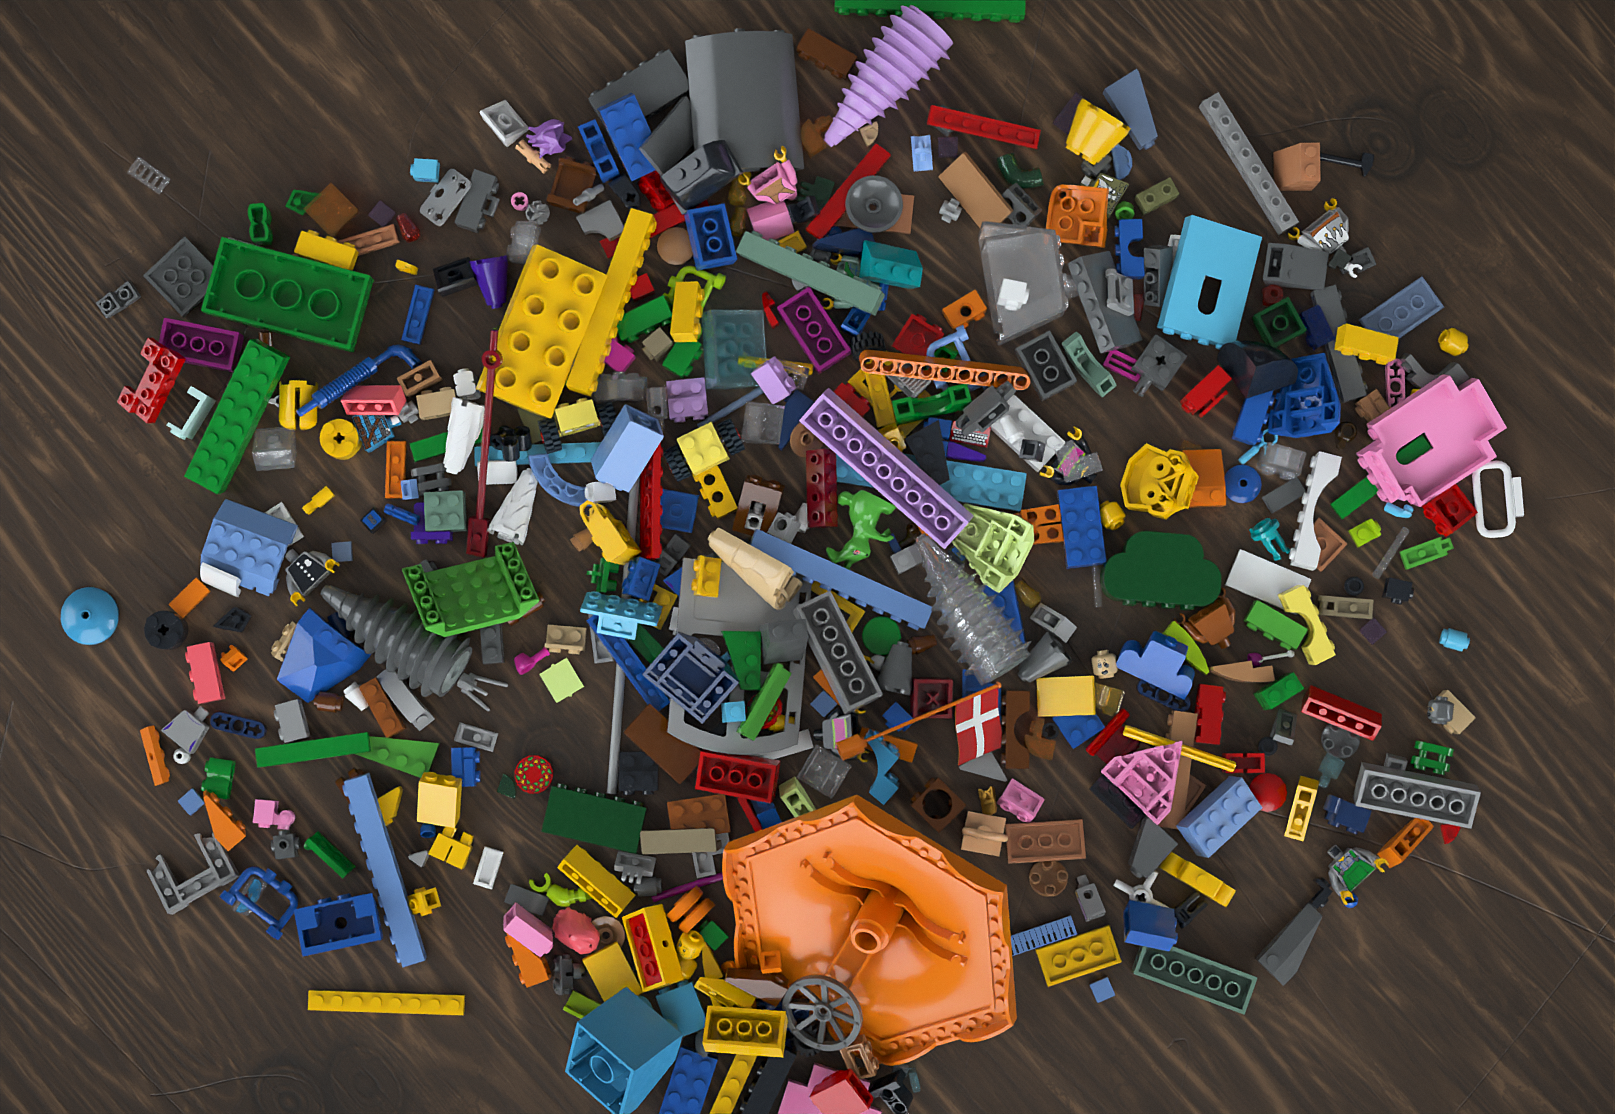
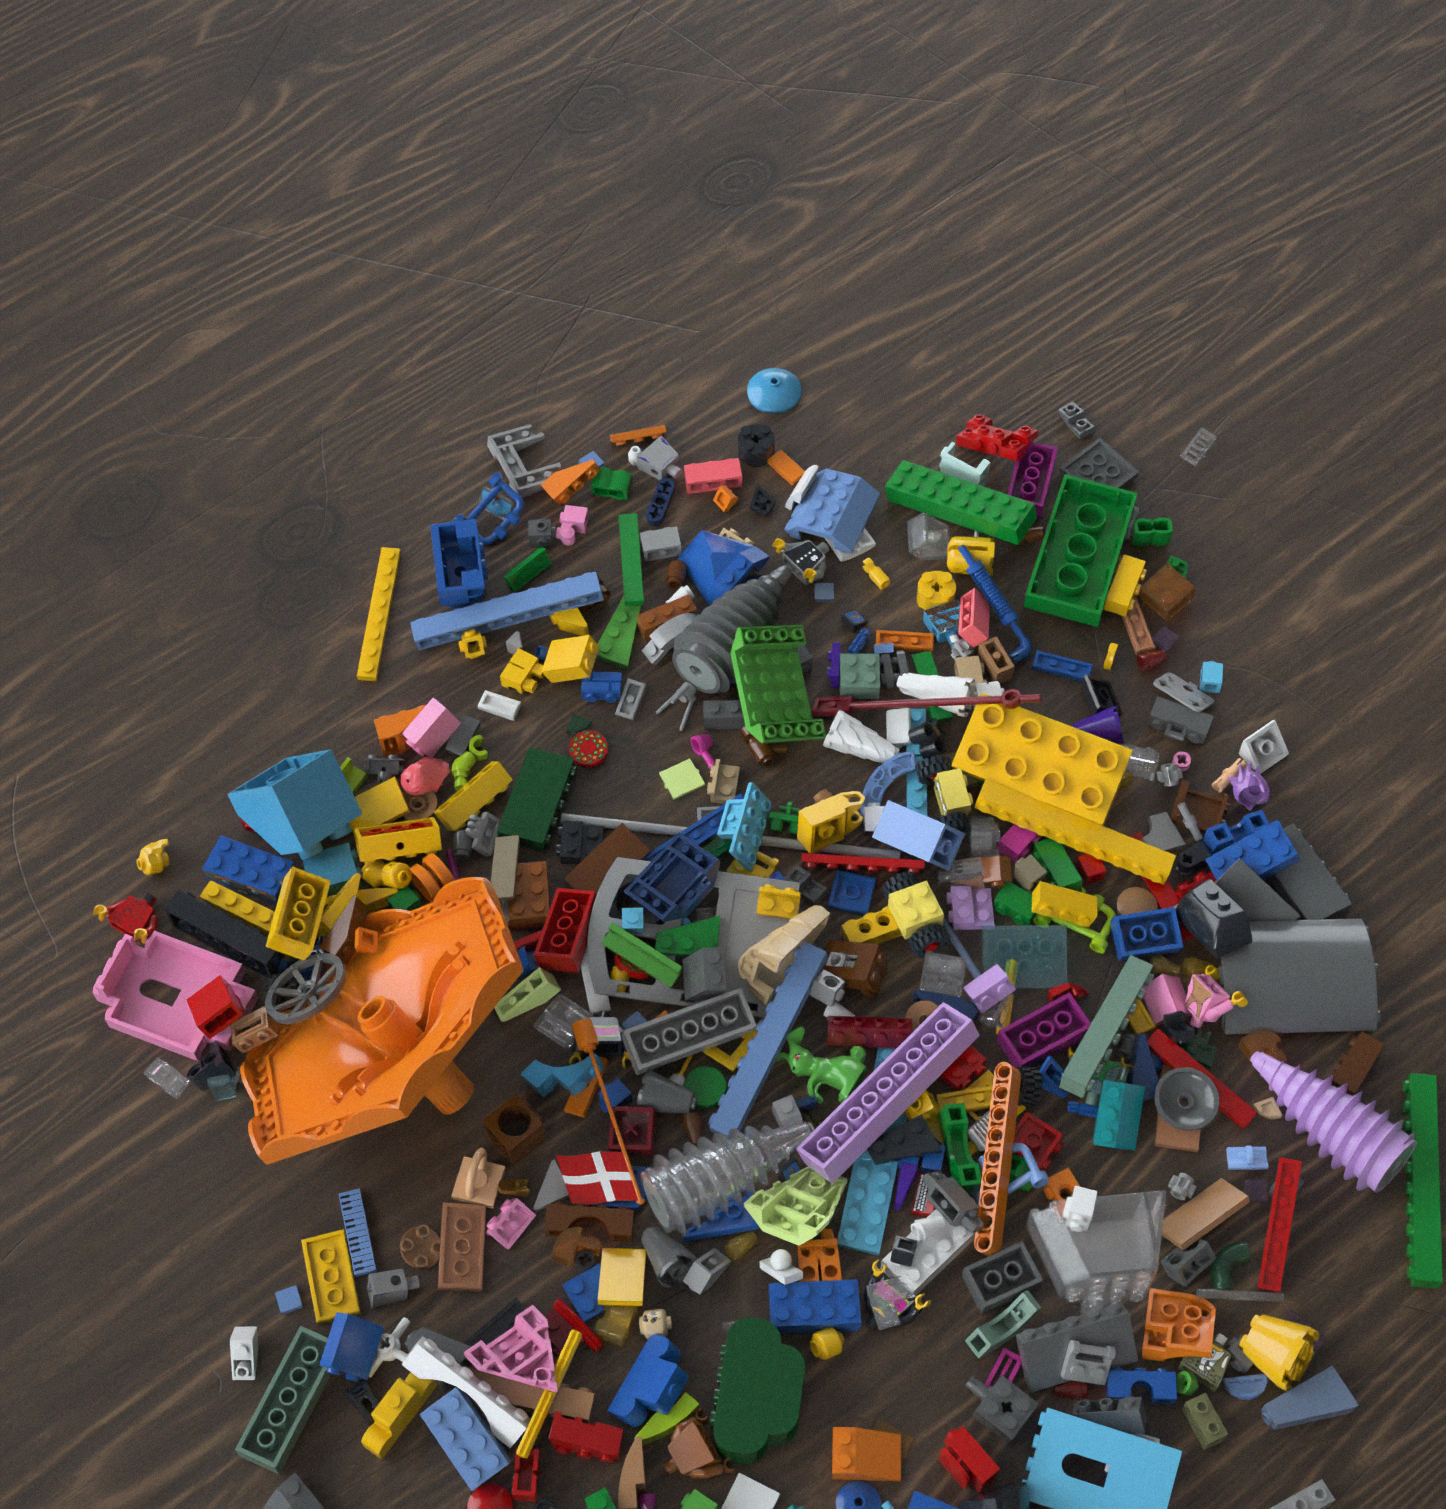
camera: 90 degrees right, 25 degrees down
blue bracket [622,557,661,601] -> none
yellow brick [1120,443,1199,520] -> none
dark blue beam [1137,679,1191,712] -> none
none -> white slope [230,1327,258,1380]
none -> white arch [402,1336,530,1448]
none -> white tile [760,1249,803,1285]
none -> dark orange brick [982,856,1012,887]
none -> clear bar [1196,1289,1284,1302]

